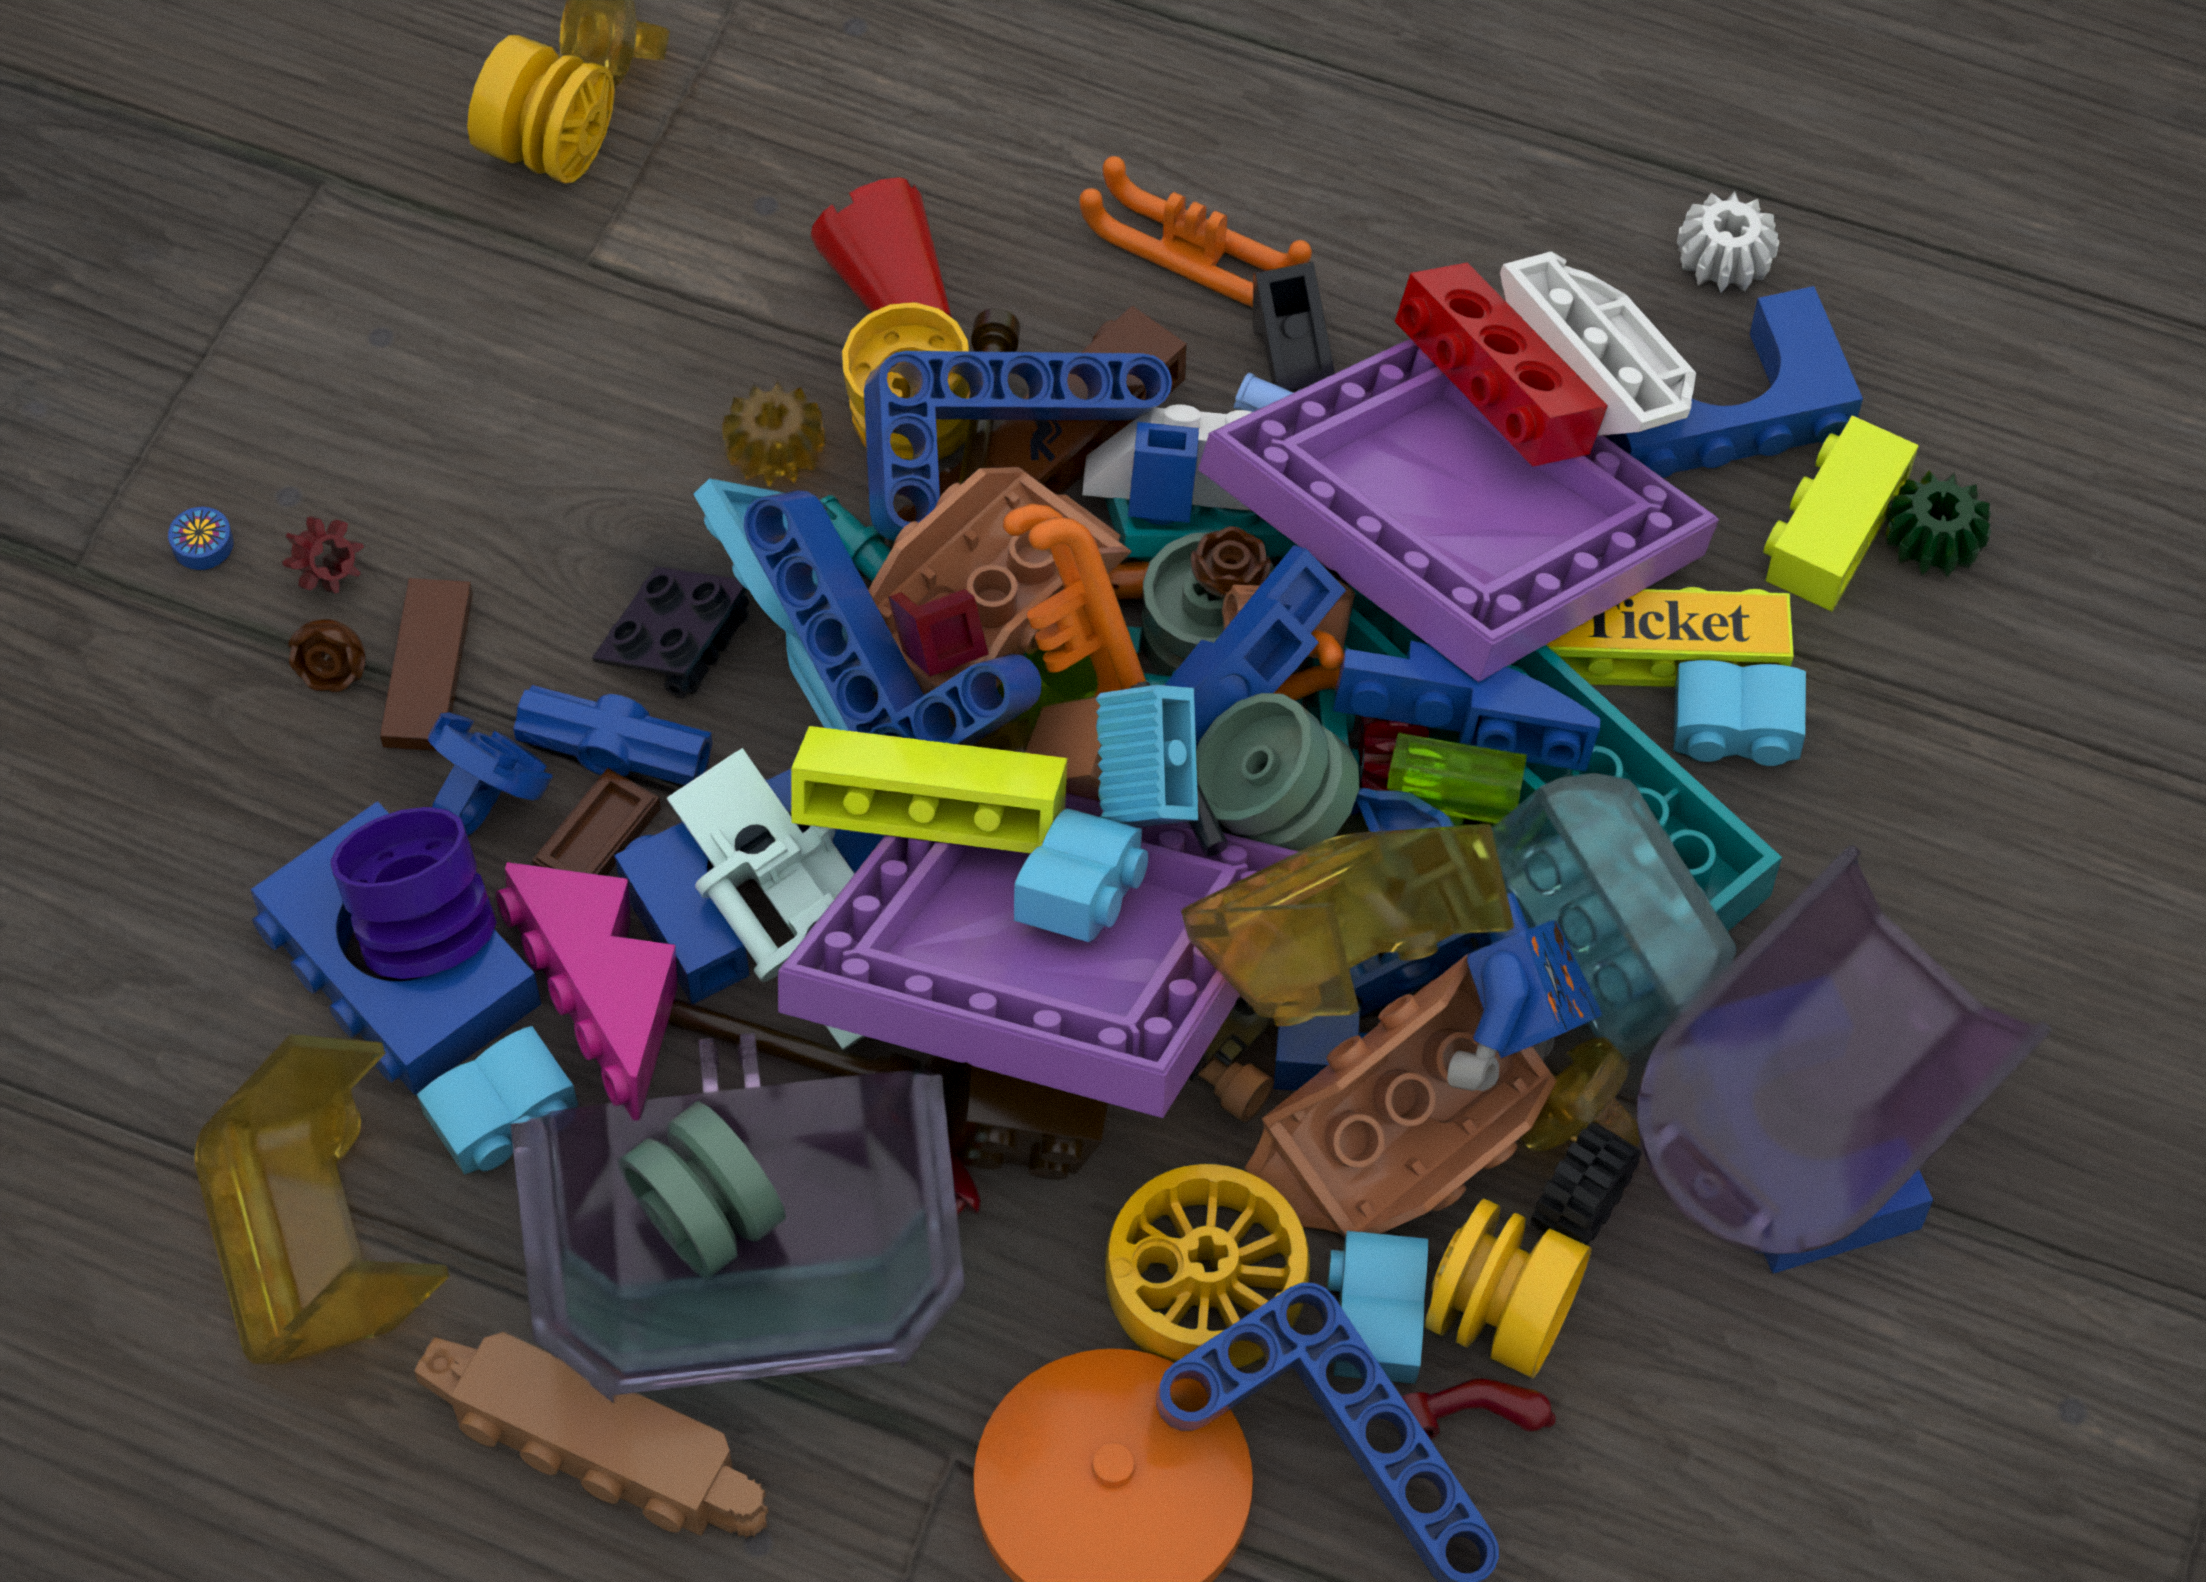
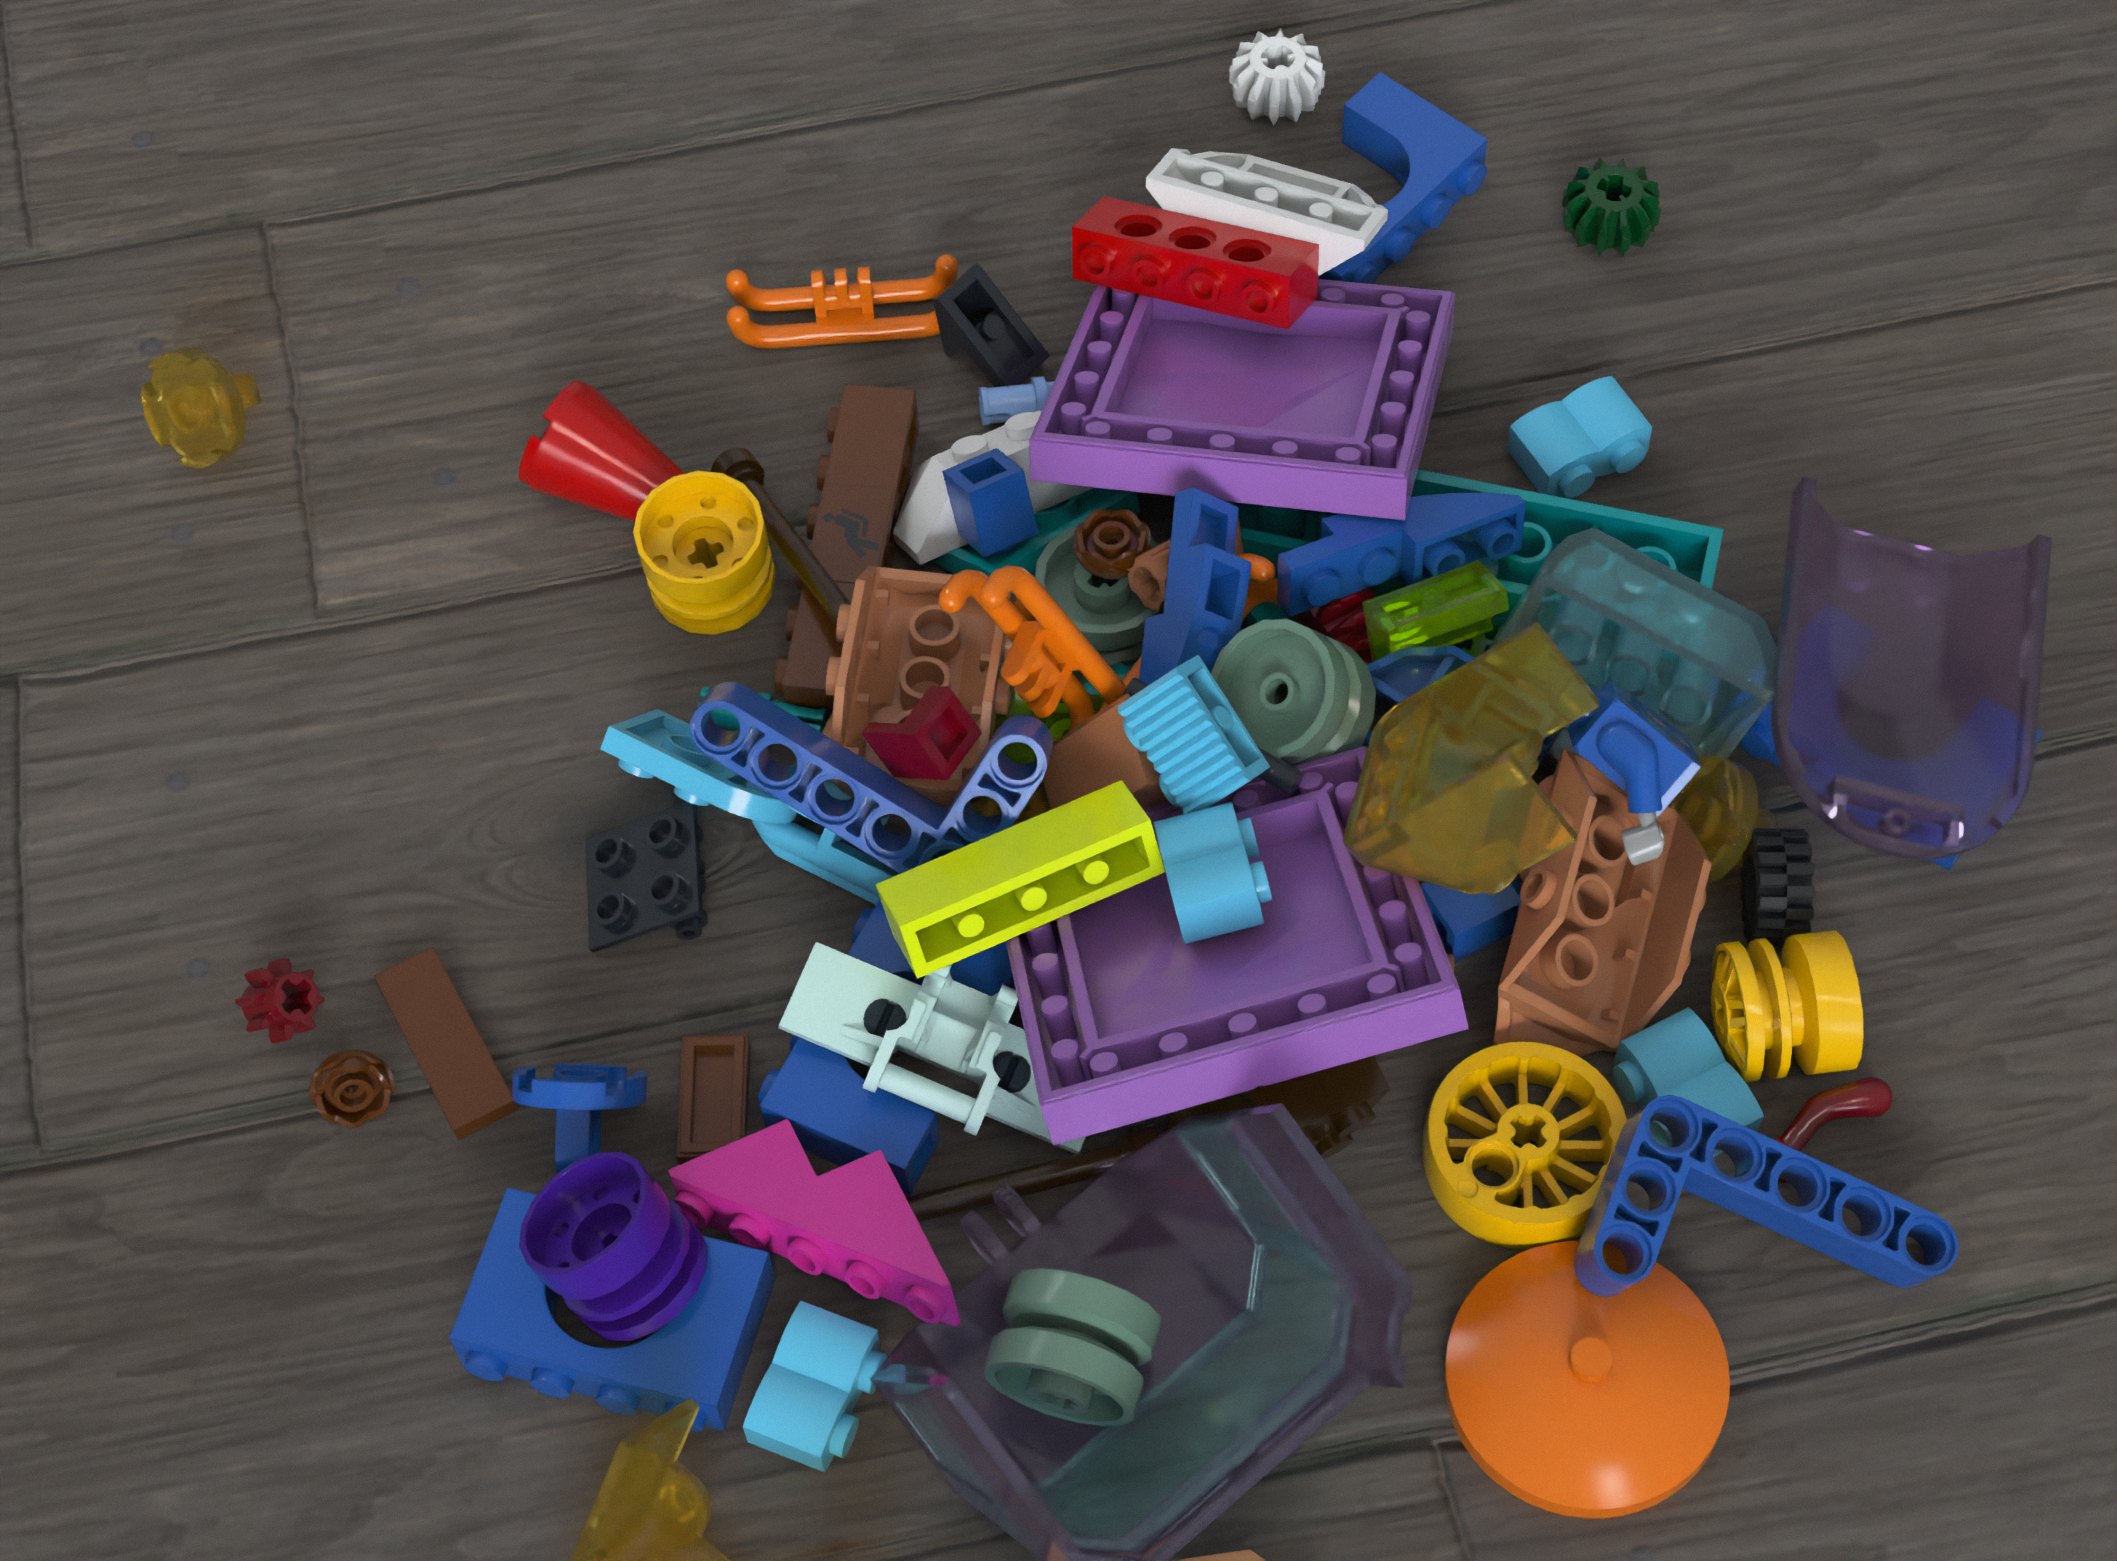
camera: 30 degrees left, 0 degrees up
tile [168,507,234,570] -> none
yellow wheel [467,35,615,184] -> none
blue piece [513,685,713,785] -> none
clear yellow gear [722,380,826,487] -> none
blue beam [864,351,1172,541] -> none
brick [1546,587,1794,687] -> none
neon yellow brick [1763,416,1919,612] -> none

